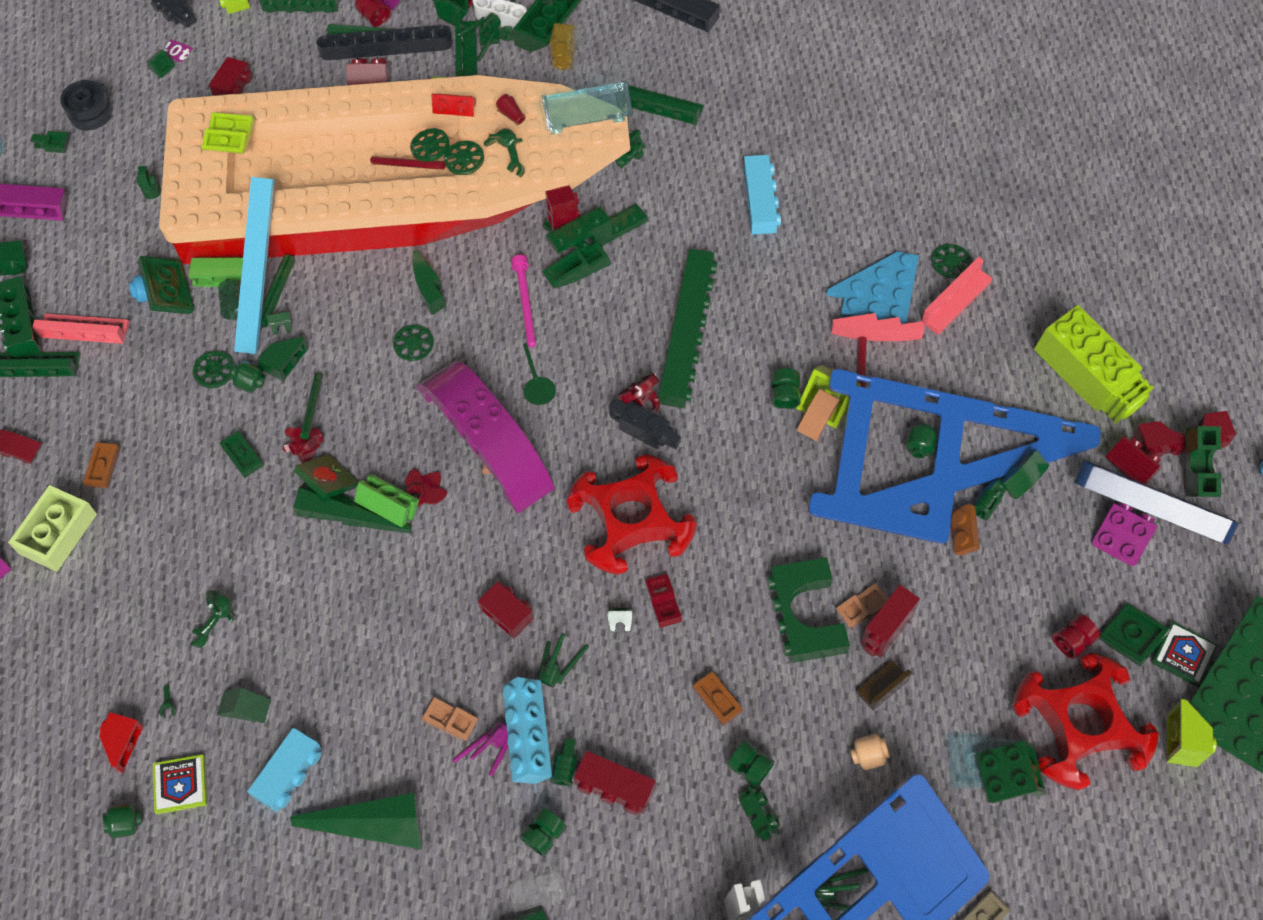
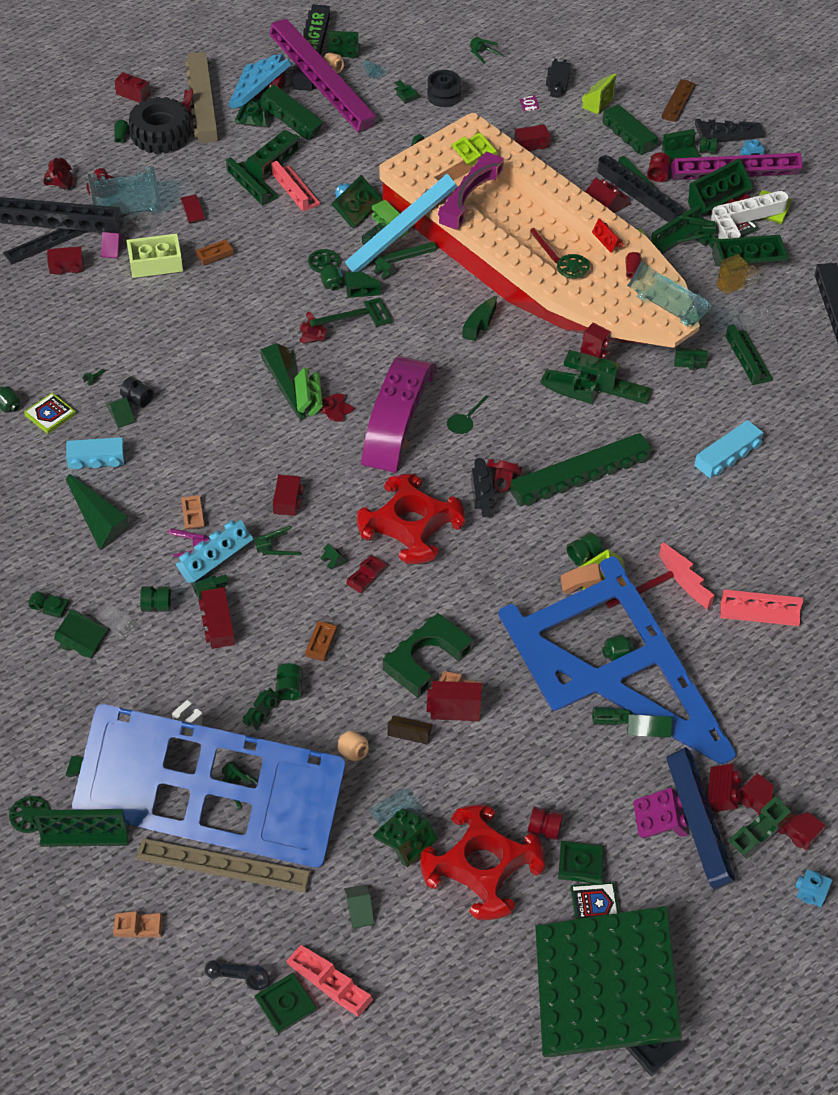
camera: 50 degrees right, 10 degrees down
red slope [99,712,143,773] -> none
dark green tile [146,50,175,78] -> none
dark green piece [190,590,235,648] -> none
dark green plate [219,431,263,478] -> none
dark green tile [294,455,359,499] -> none
dark green wheel [393,325,434,361] -> none
dark green wheel [410,128,450,162] -> none
dark green piece [484,128,525,178] -> none
dark pink piece [511,255,536,348] -> none
dark azure wing [826,252,919,324] -> none
dark green wheel [931,244,972,278] -> none
dark orange plate [951,504,980,555] -> none
lime piece [1034,305,1155,424] -> none
lime slope [1167,699,1217,767] -> none
none -> black wheel [120,376,154,408]
none -> dark green slope [344,884,374,929]
none -> dark green tile [364,298,392,328]
none -> magenta arch [438,151,504,230]
none -> dark green plant [470,36,504,64]

